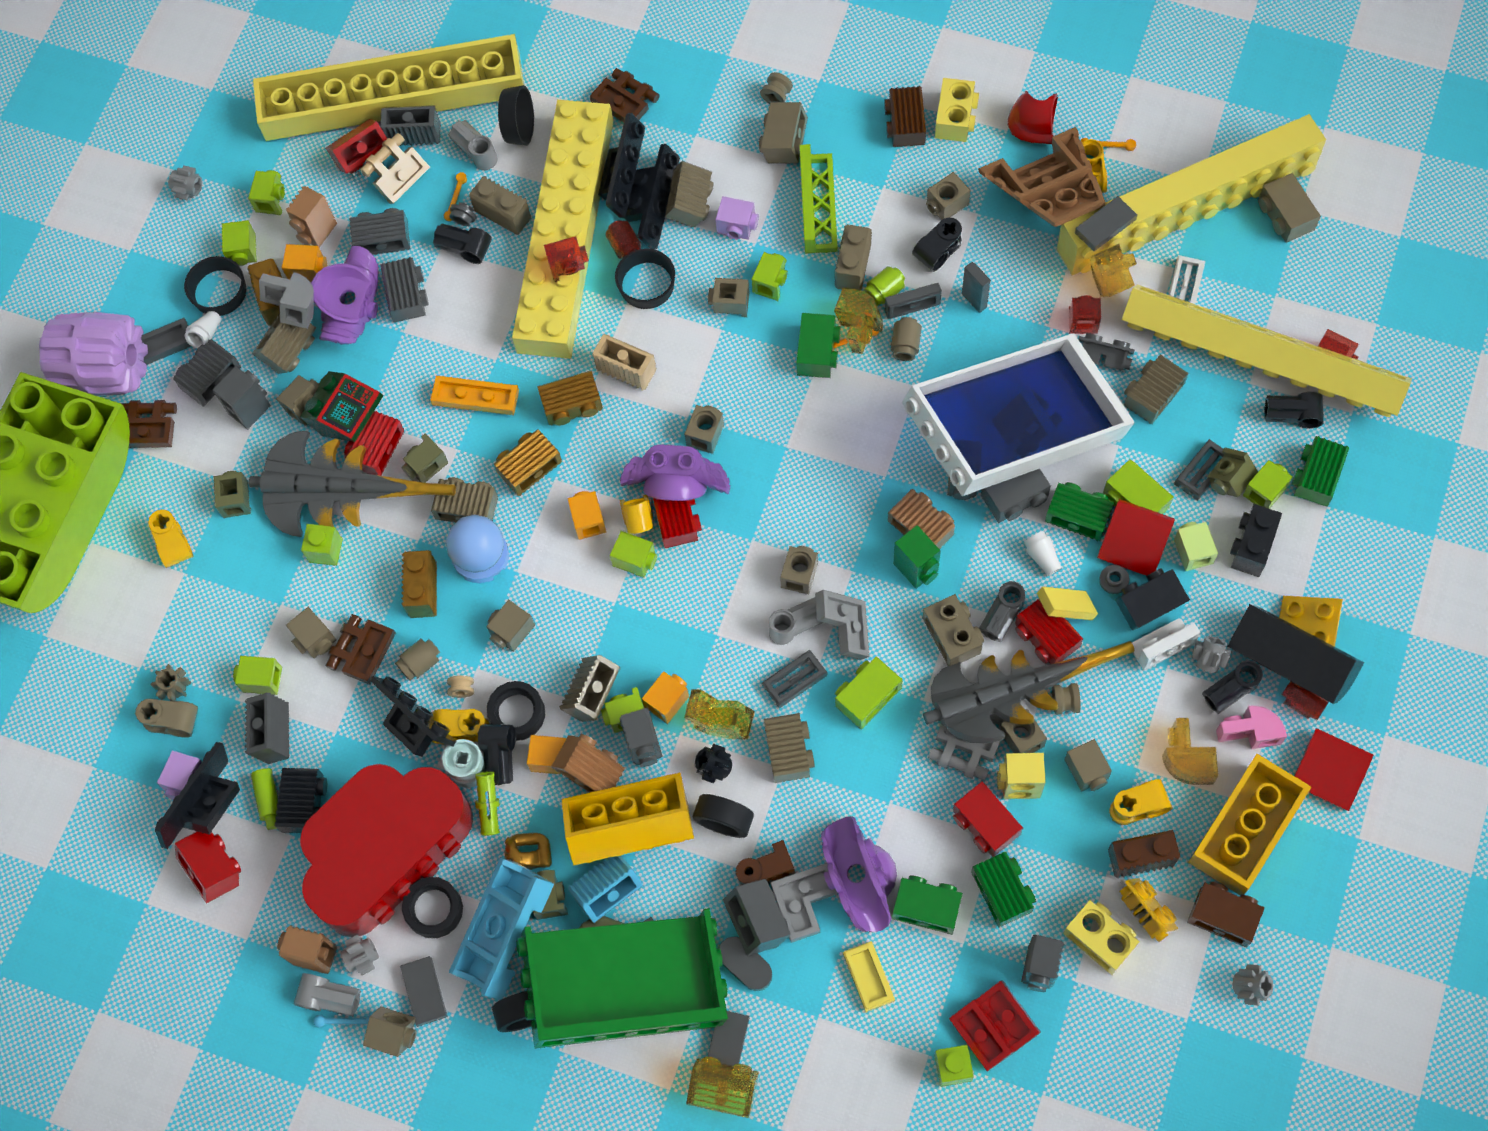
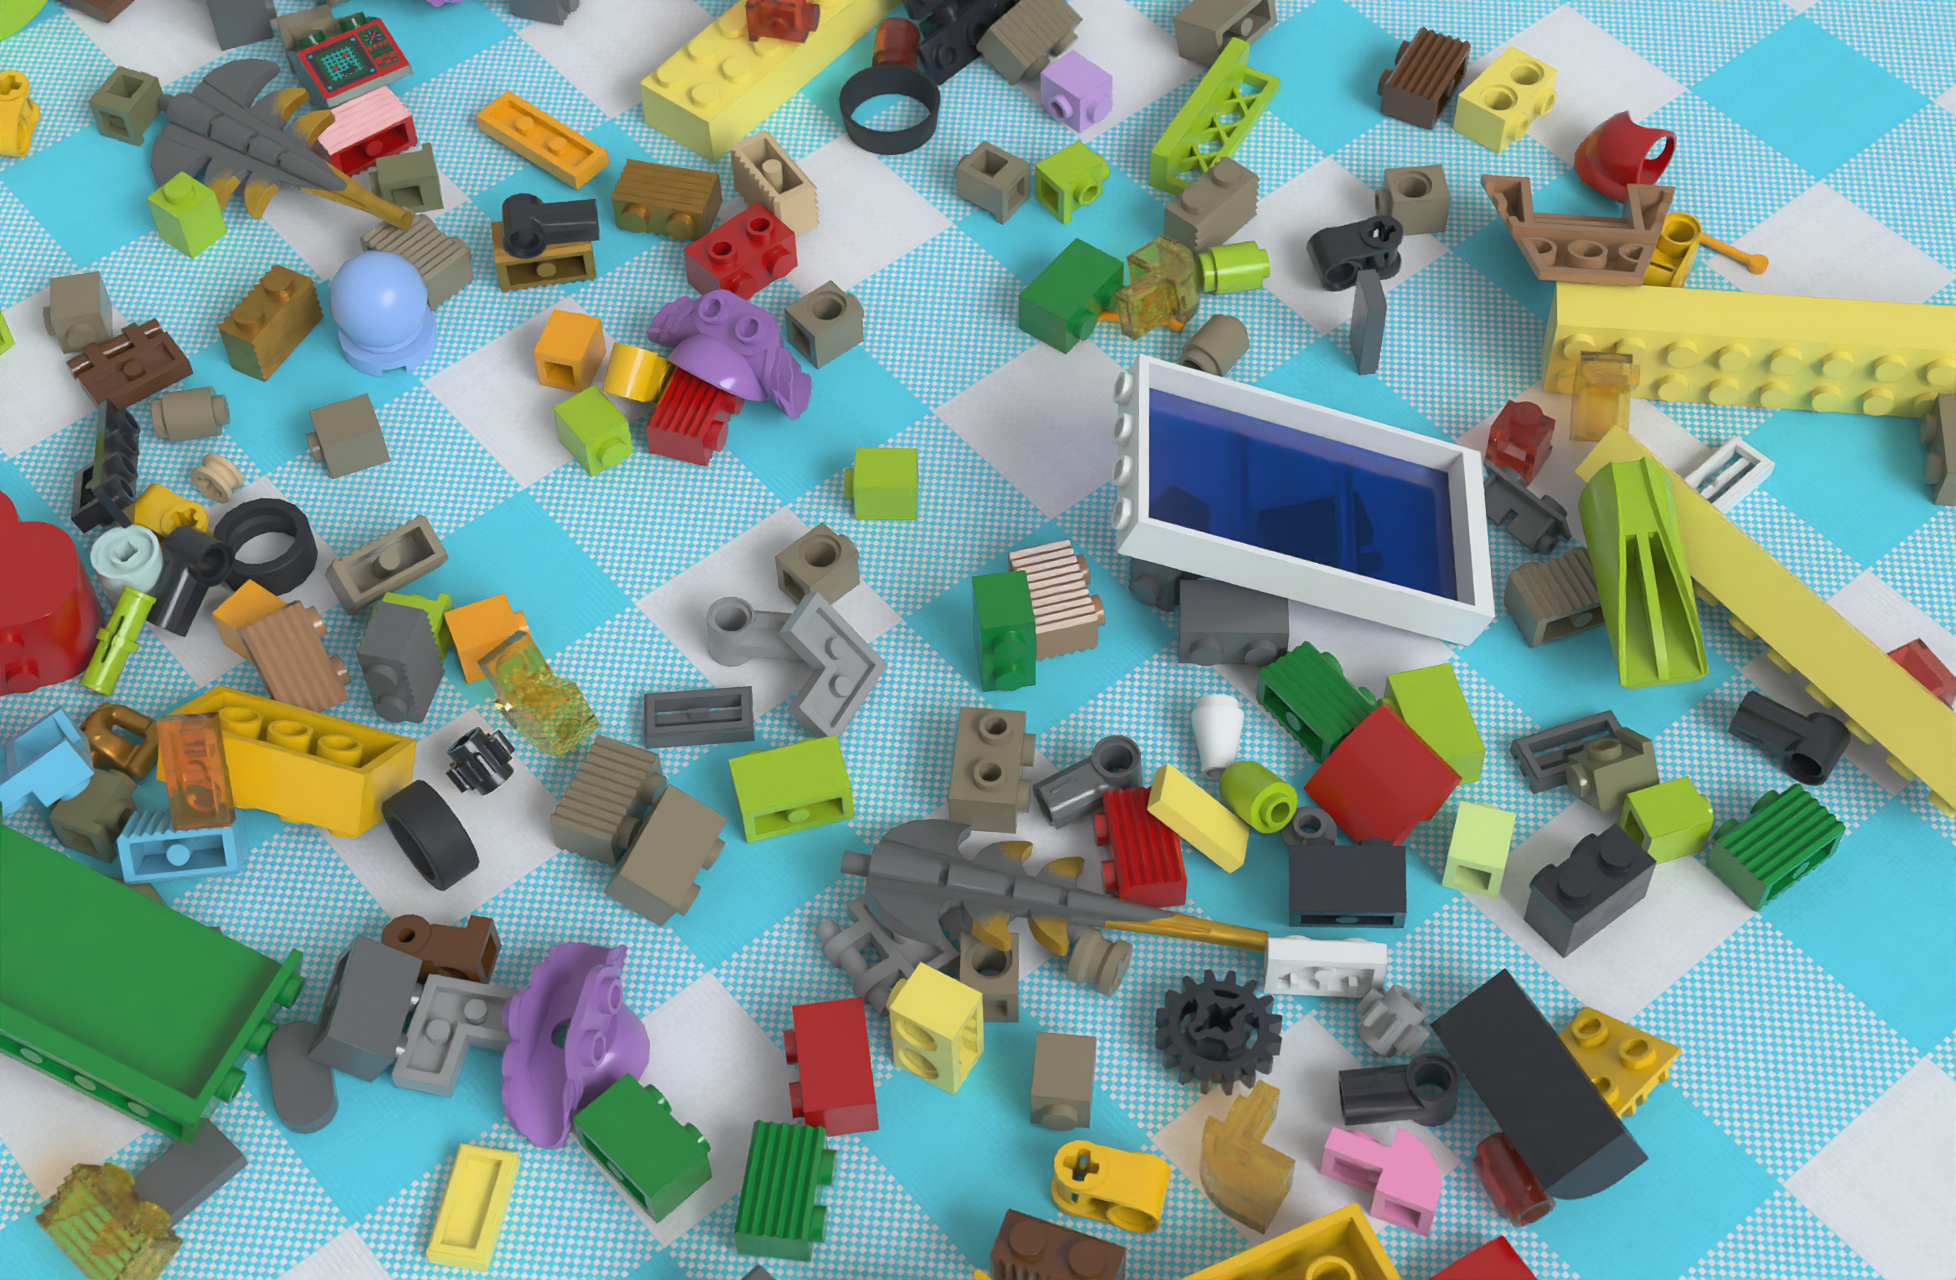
camera: 25 degrees right, 15 degrees down
dark grey tile [885,282,942,319] -> none
dark grey tile [1075,196,1137,252] -> none
none -> clear orange plate [156,712,236,830]
none -> black piece [502,193,600,259]
none -> dark tan brick [603,784,727,927]
none -> red brick [683,202,798,301]
none -> lime brick [844,448,919,521]
none -> black gear [1154,969,1283,1096]
none -> lime brick [1219,761,1298,834]
none -> lime piece [1578,457,1709,690]

